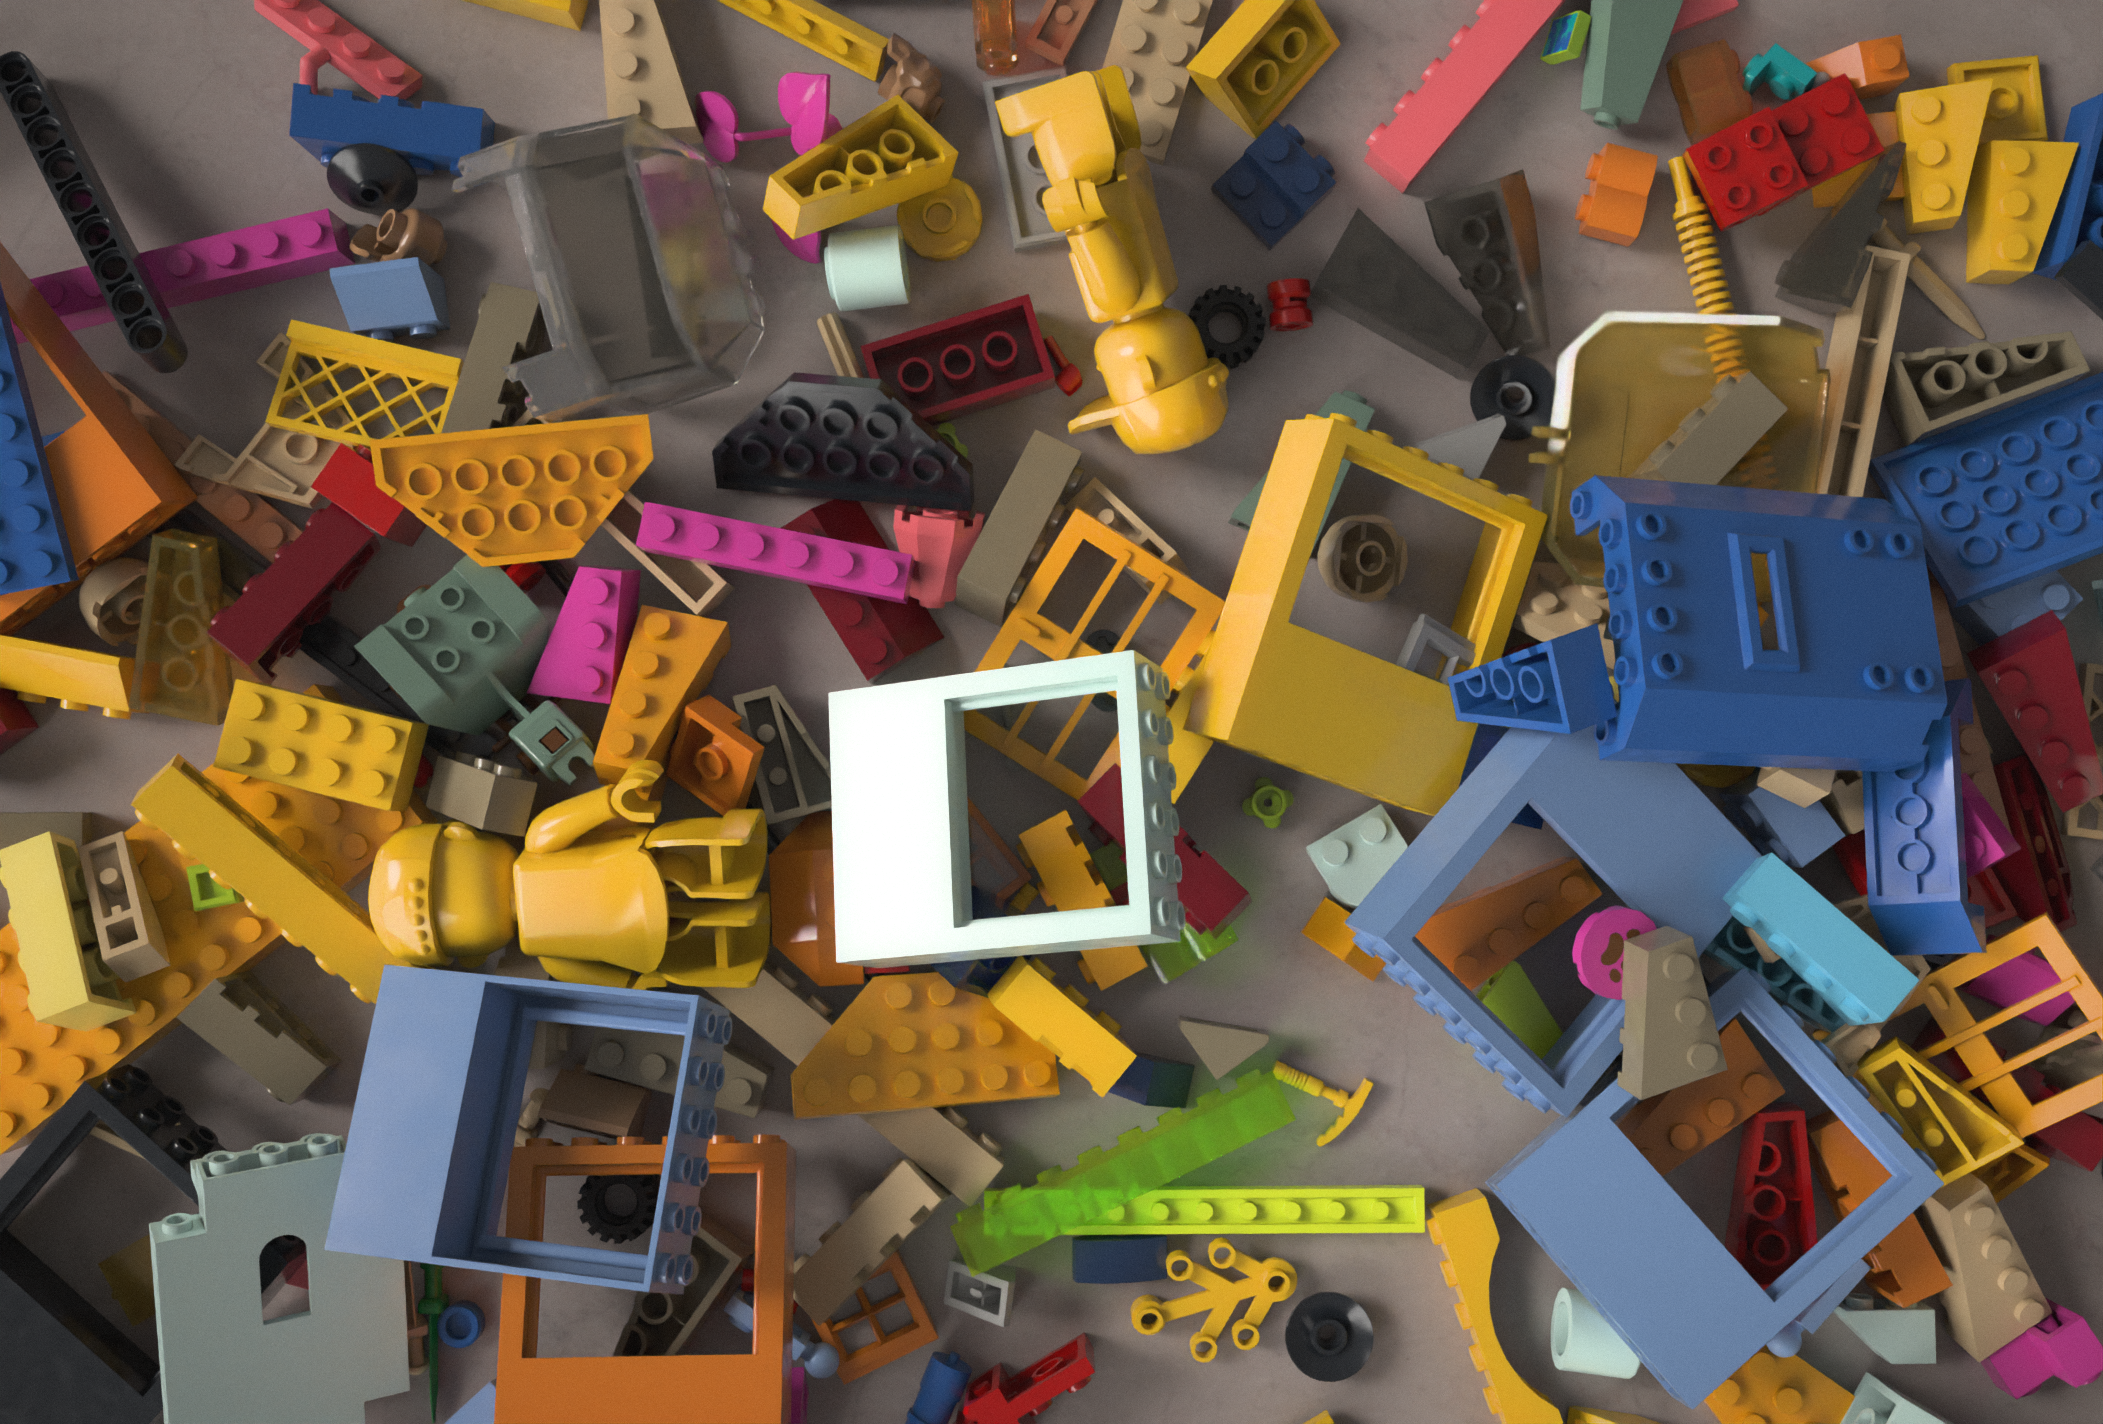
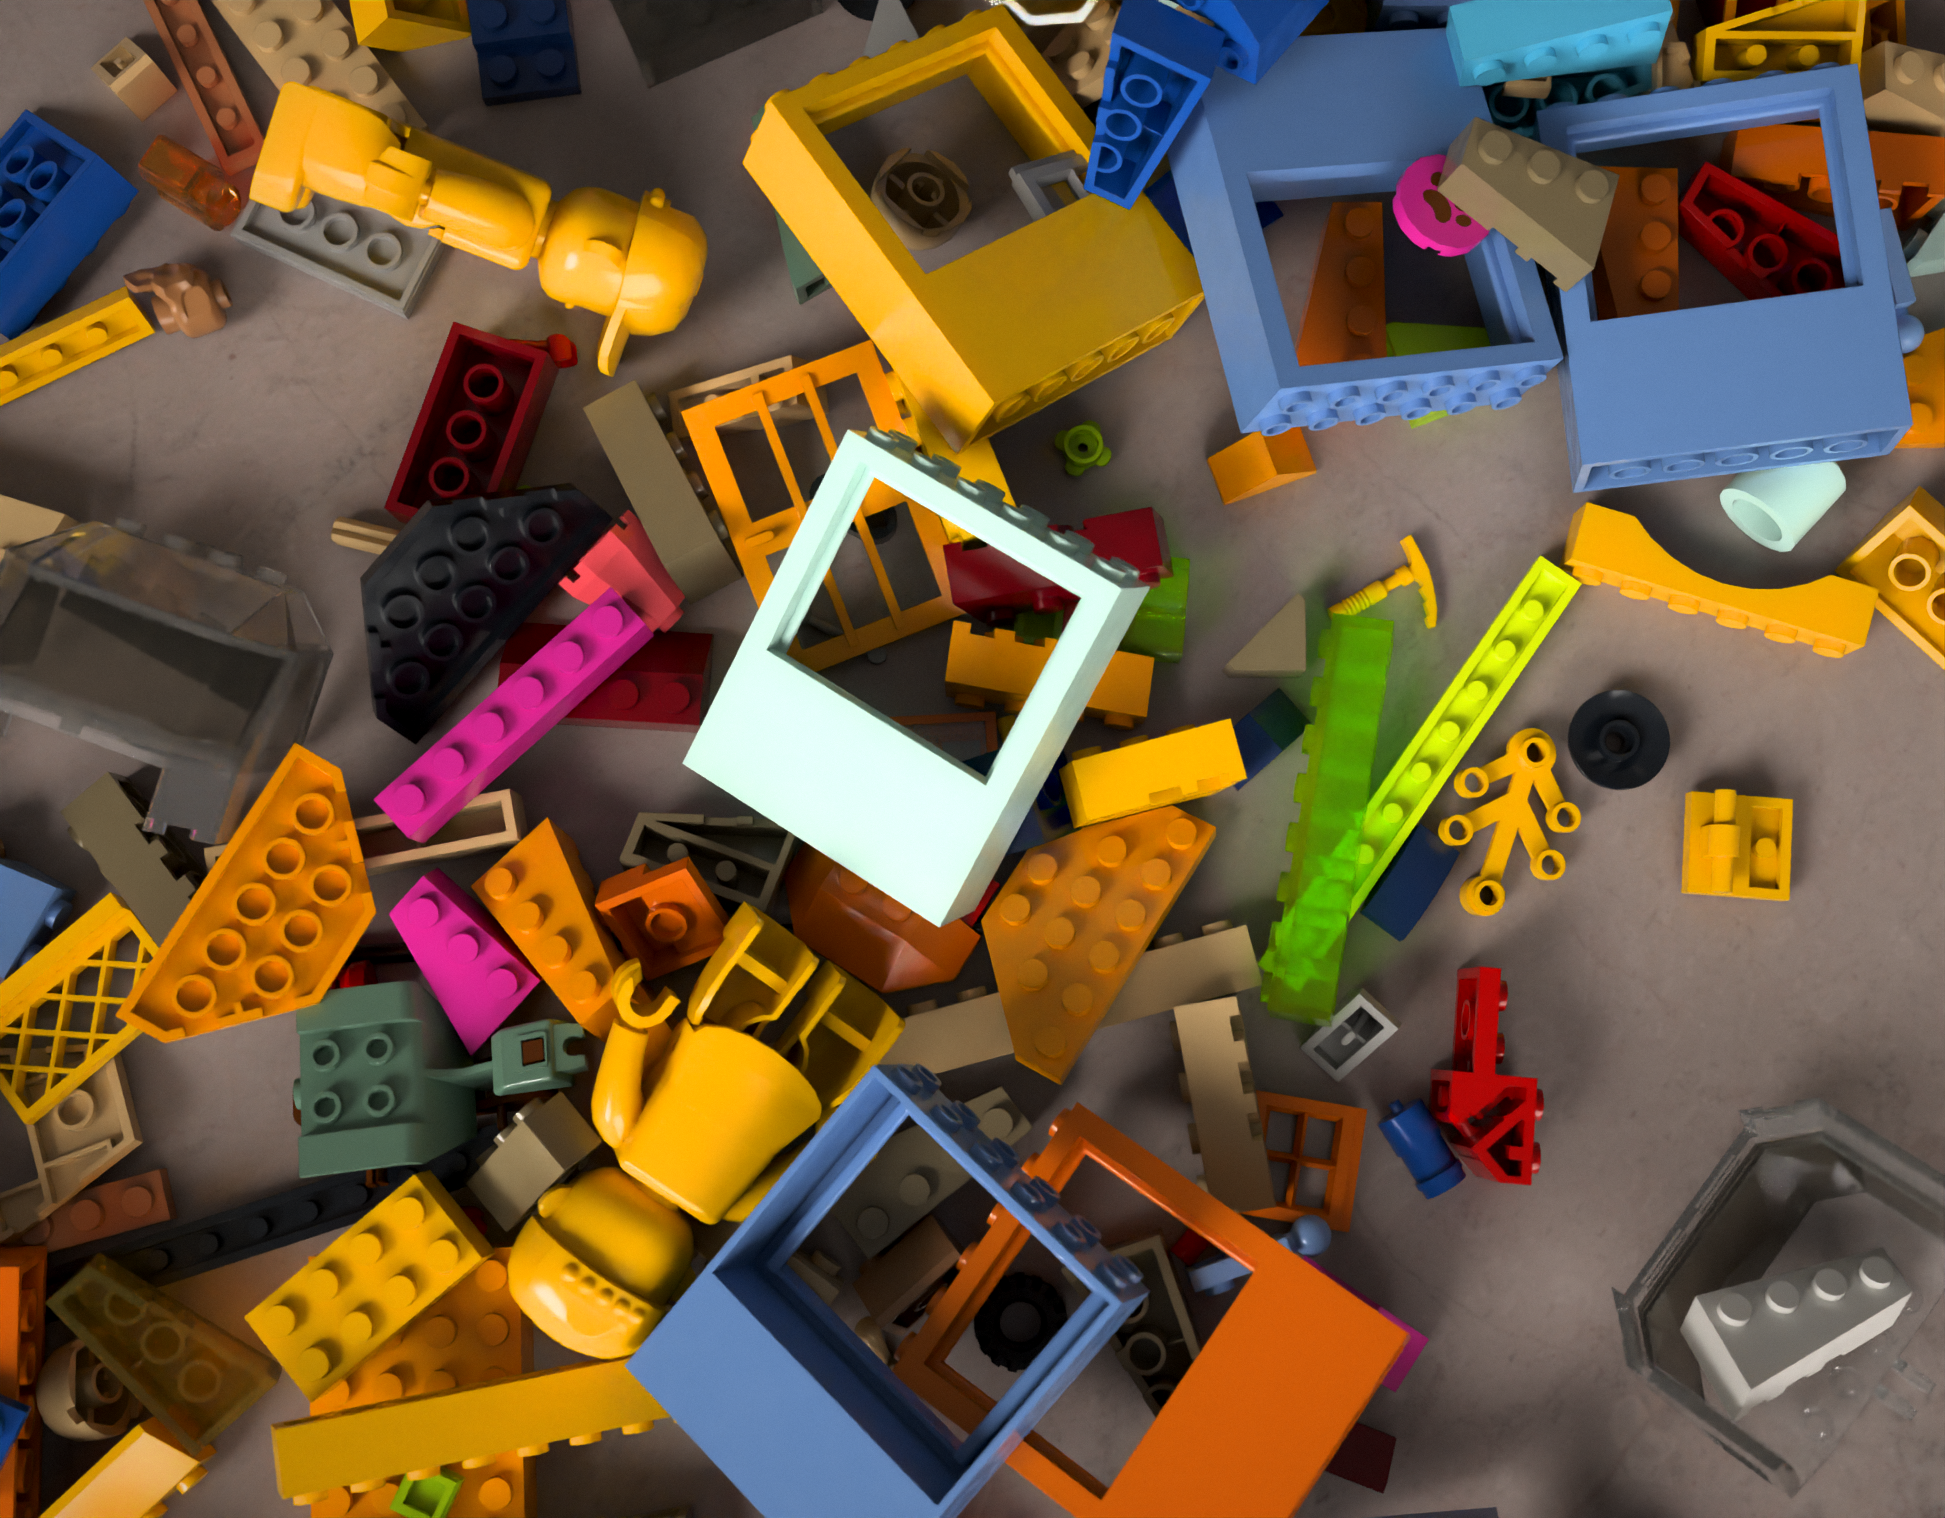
camera: 55 degrees left, 5 degrees down
dark red wedge [206,502,381,685] -> none
red brick [311,443,427,547] -> none
dark pink plant [694,71,842,264] -> none
yellow wedge [763,94,959,240] -> none
light aqua piece [824,225,911,311] -> none
yellow tile [896,175,983,262] -> none
black tyre [1188,285,1266,369] -> none
red wheel [1266,278,1313,332] -> none
light aqua slope [1306,804,1408,909] -> none

